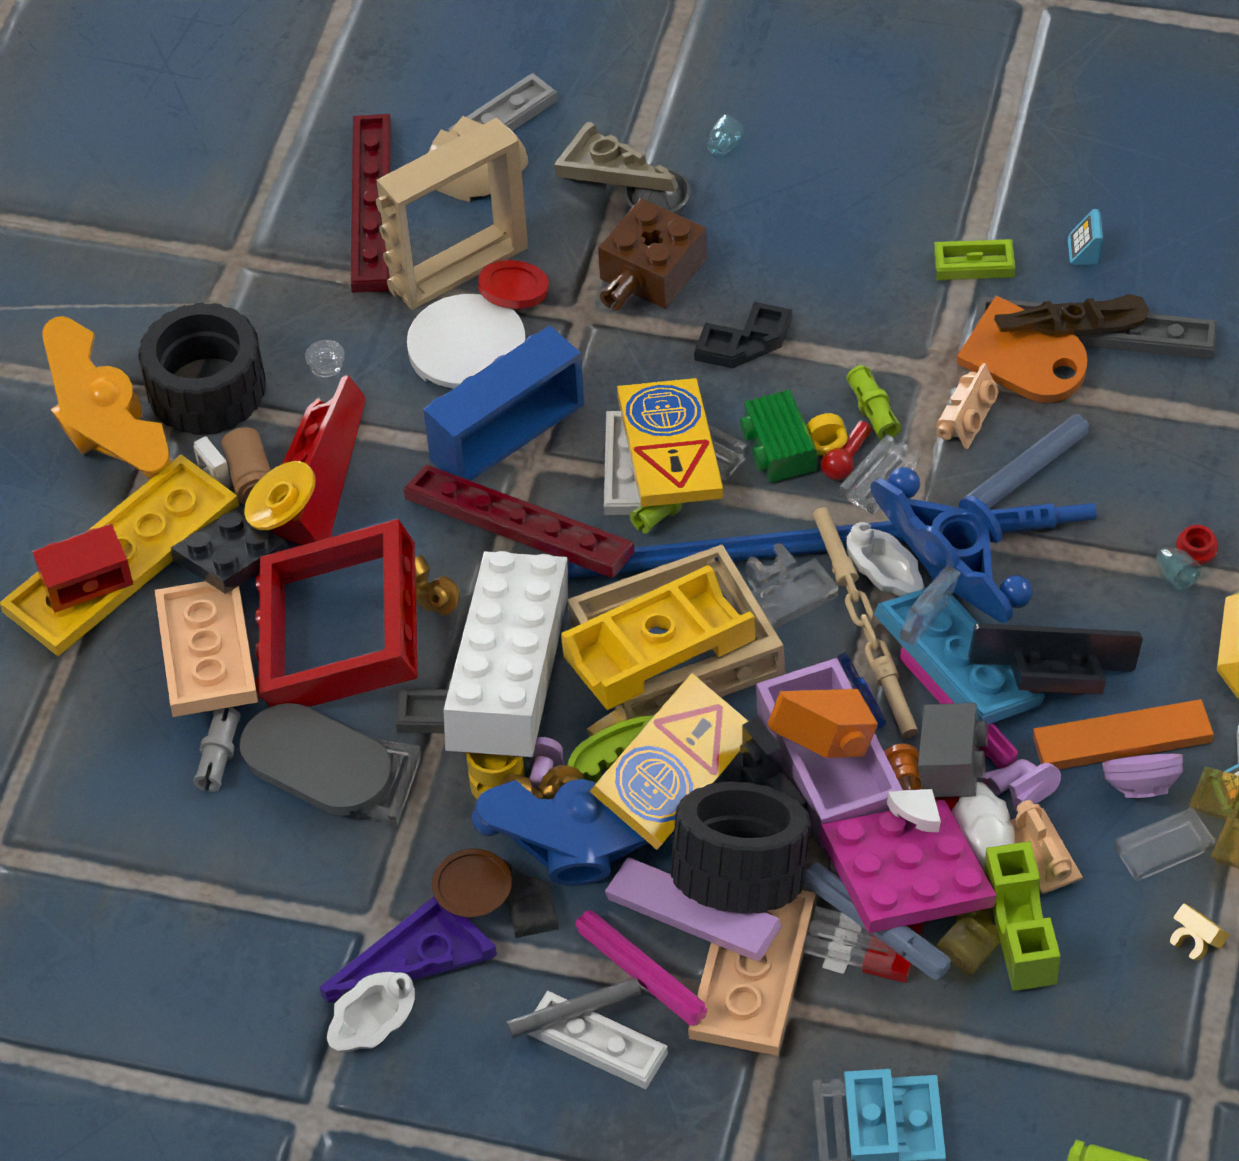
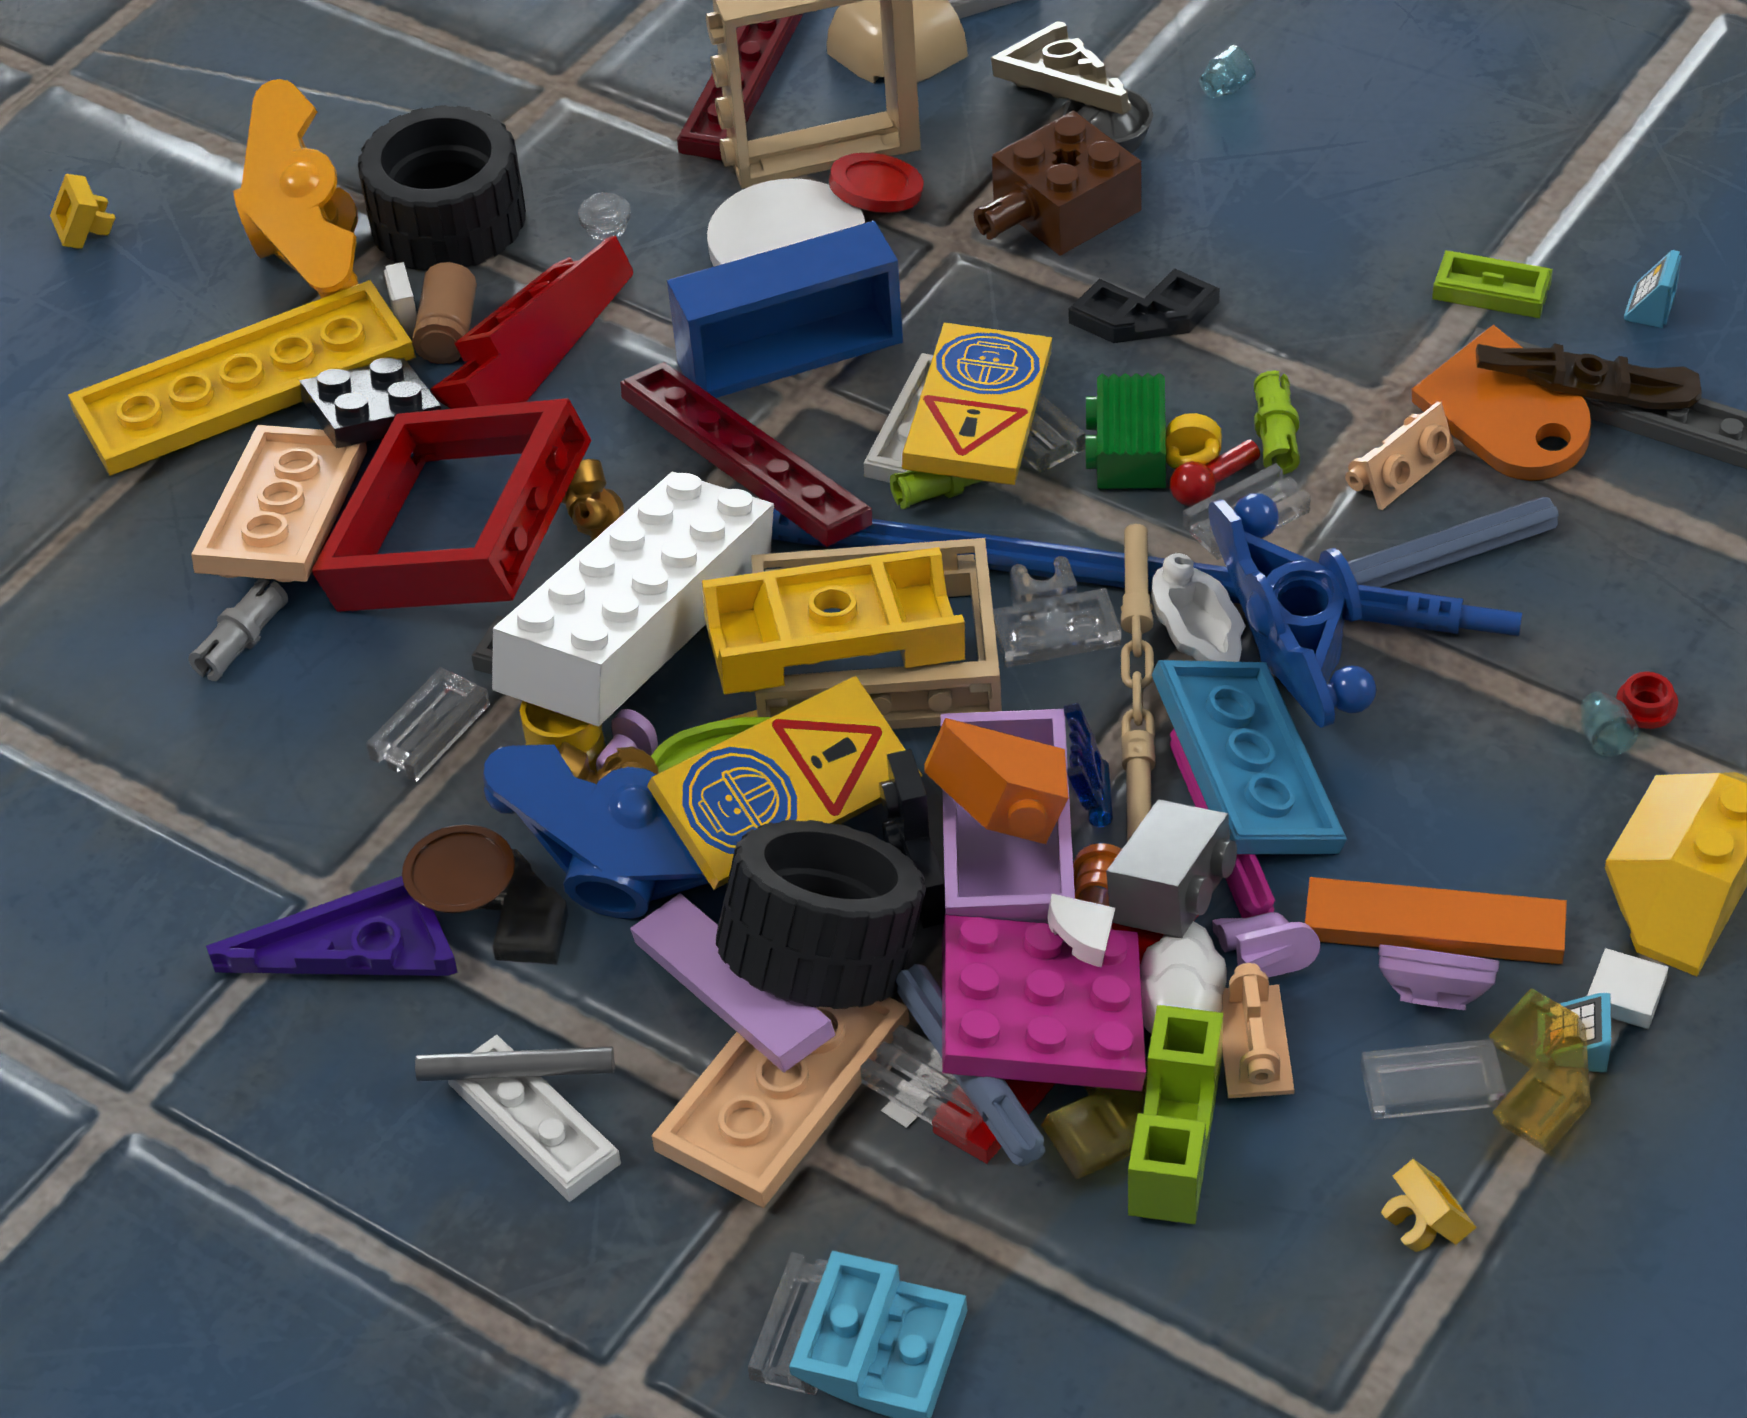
camera: 20 degrees right, 5 degrees down
red brick [32,523,134,613] -> none
dark grey tile [240,703,394,816] -> none
yellow dish [244,461,315,530] -> none
white arm [327,972,415,1052] -> none
dark pink axle [575,910,708,1026] -> none
clear tile [900,565,961,646] -> none
black bracket [968,623,1143,695] -> none

